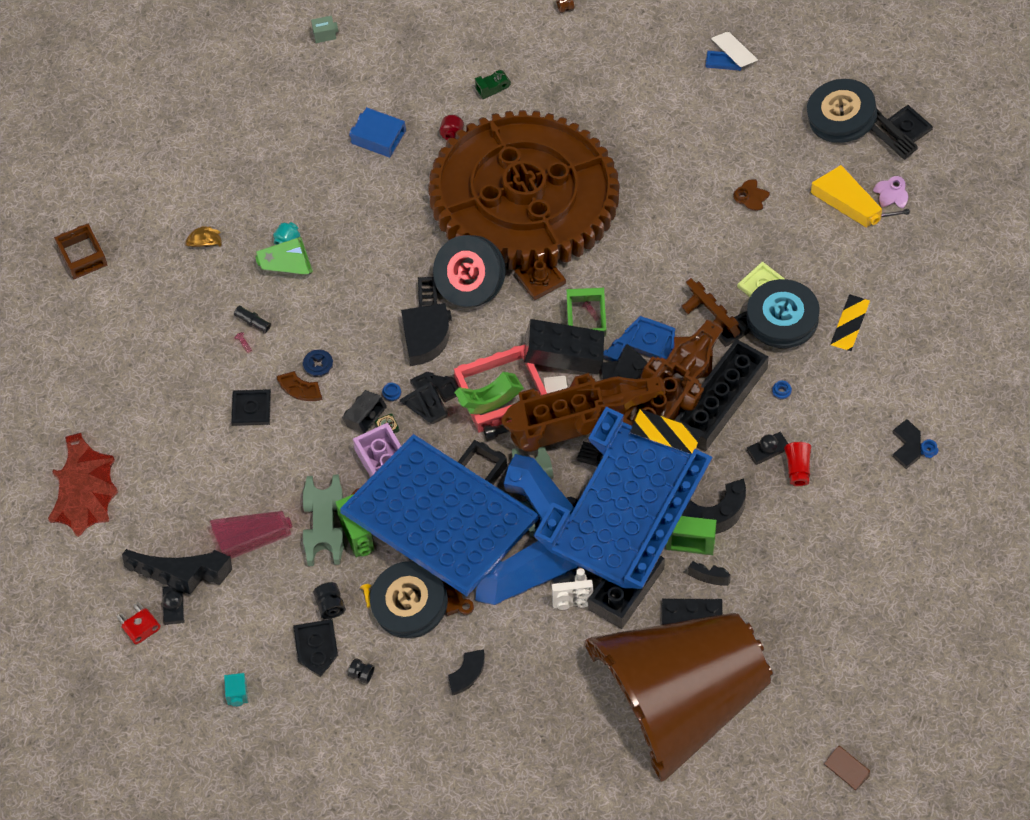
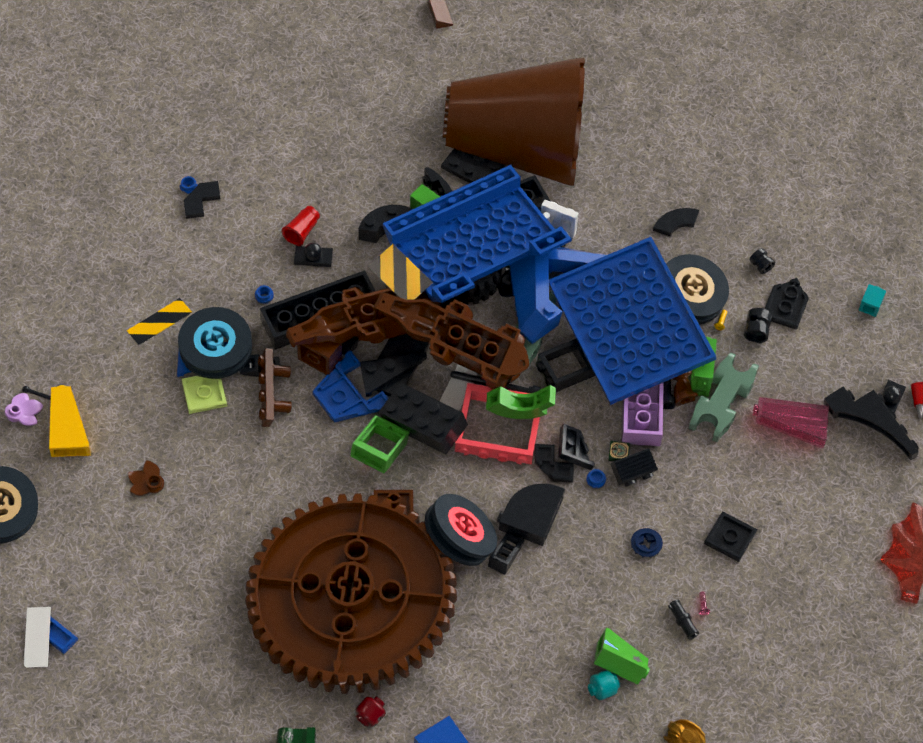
camera: 155 degrees left, 0 degrees up
reddish brown tile [276,371,323,401] -> none

